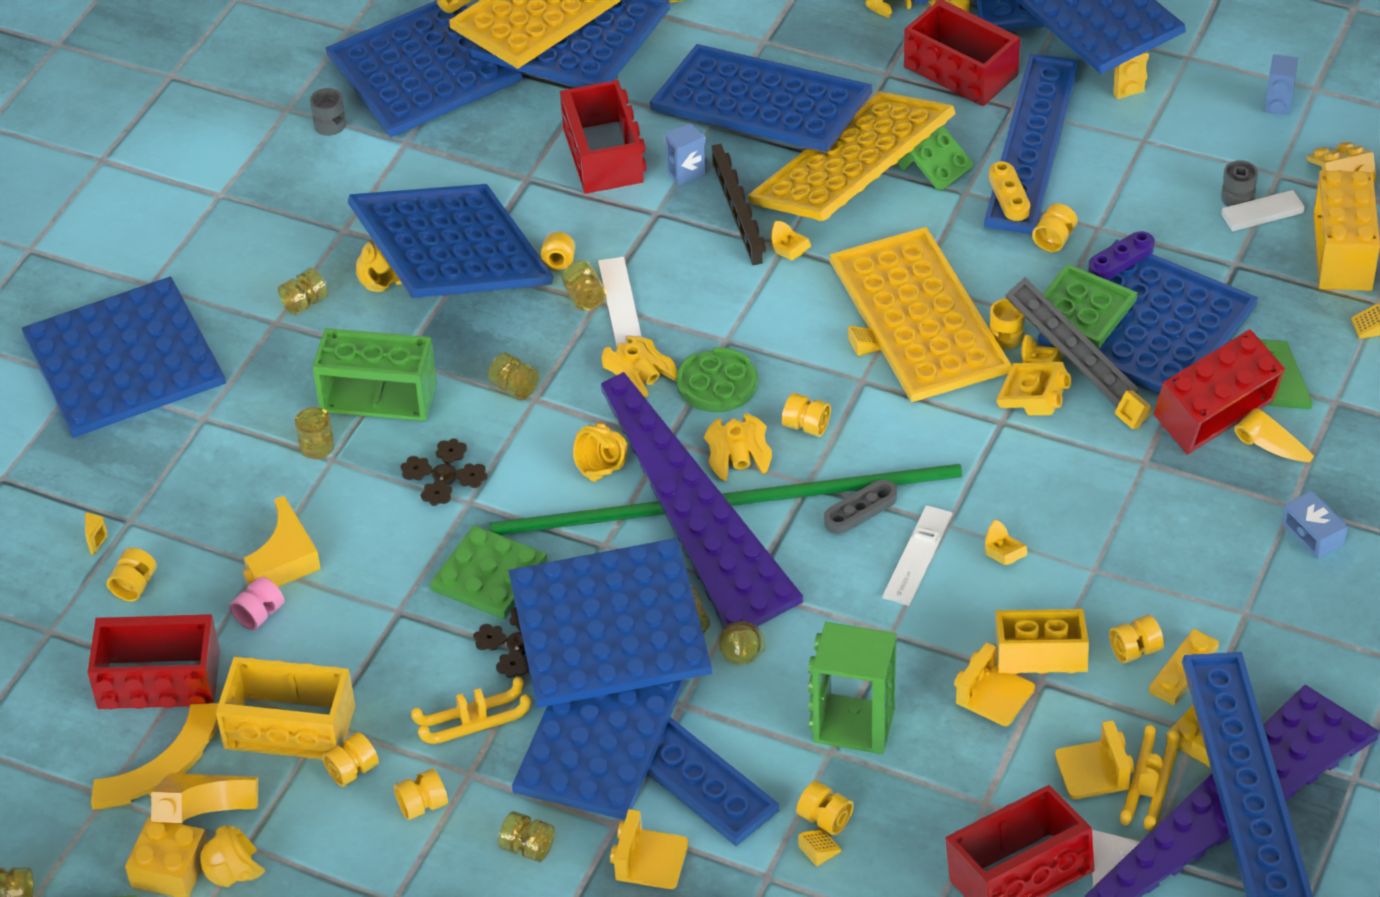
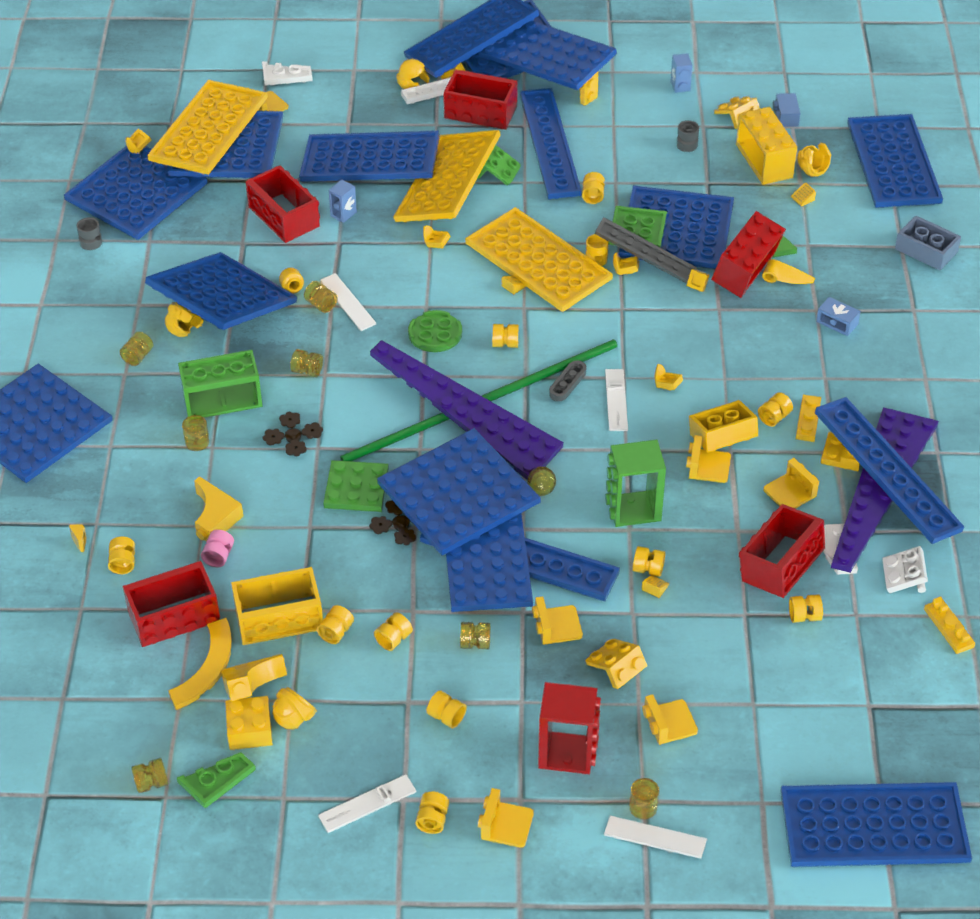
camera: 25 degrees left, 0 degrees up
yellow piece [411,677,532,744] -> none
yellow helmet [573,423,628,482] -> none
yellow piece [601,335,677,397] -> none
yellow piece [703,413,772,481] -> none
dark brown plate [711,144,766,266] -> none
yellow plate [989,161,1030,221] -> none
yellow plate [996,362,1071,416] -> none
dark purple plate [1088,231,1155,280] -> none
yellow piece [1120,725,1180,832] -> none
white tile [1221,190,1305,232] -> none
none -> white plate [401,75,460,104]

